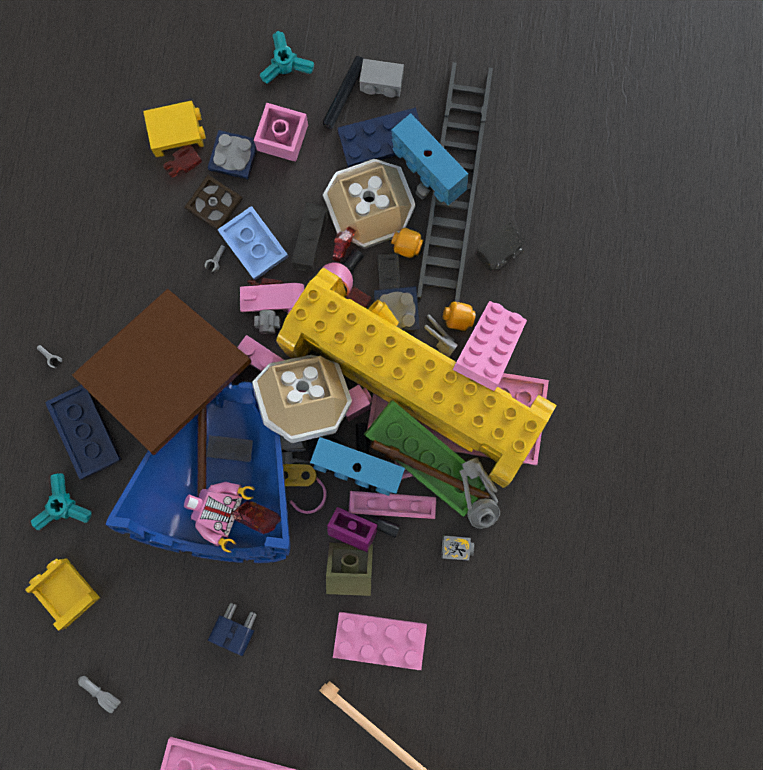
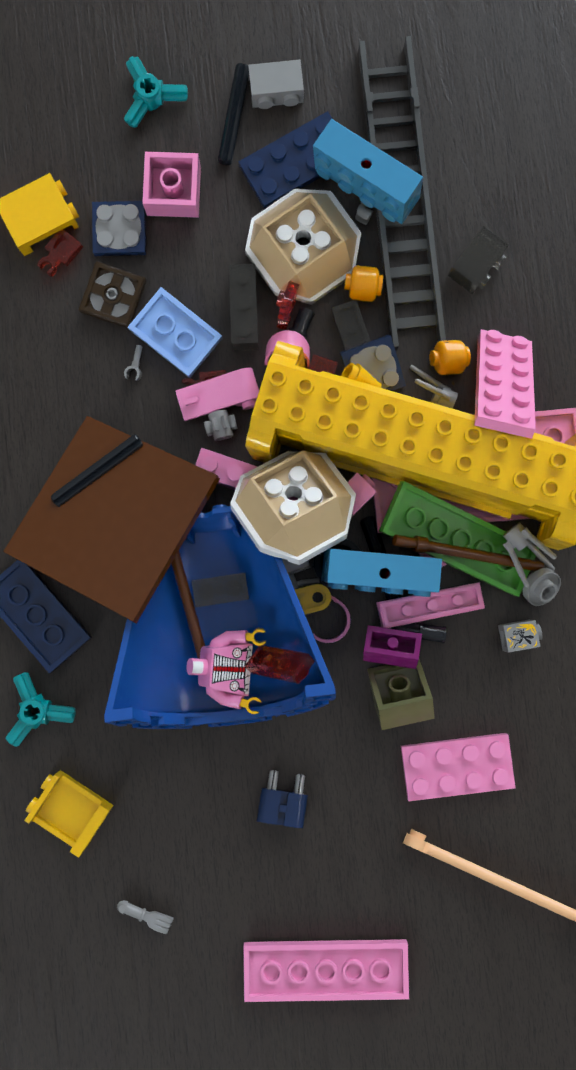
camera: 15 degrees left, 5 degrees up
none -> black axle [51,434,143,507]

